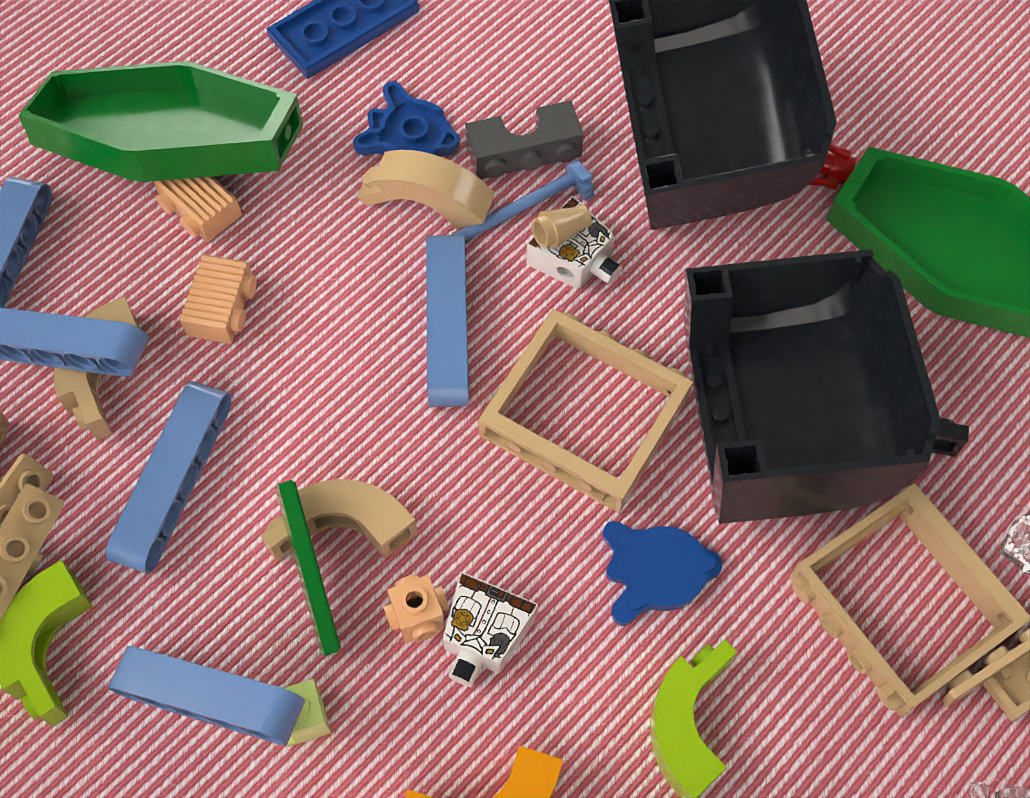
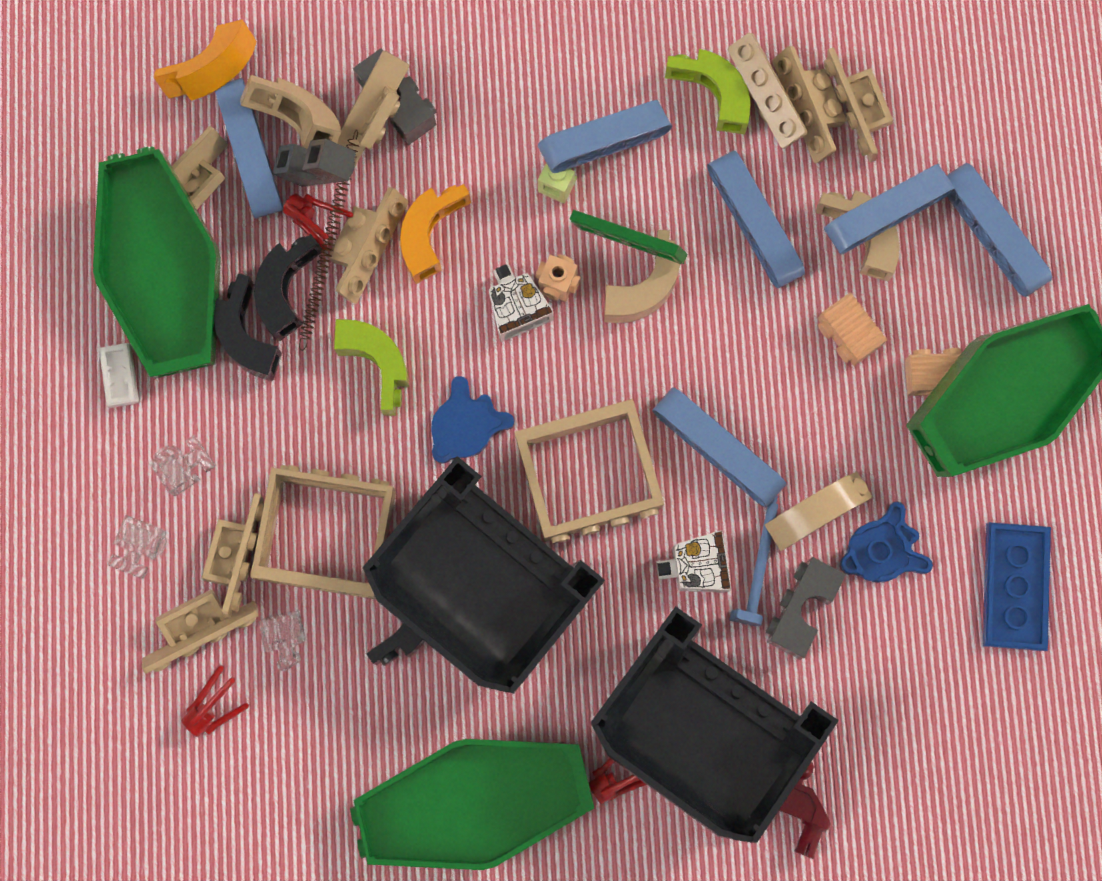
camera: 135 degrees right, 15 degrees up
tan cone [531,205,592,248] -> none

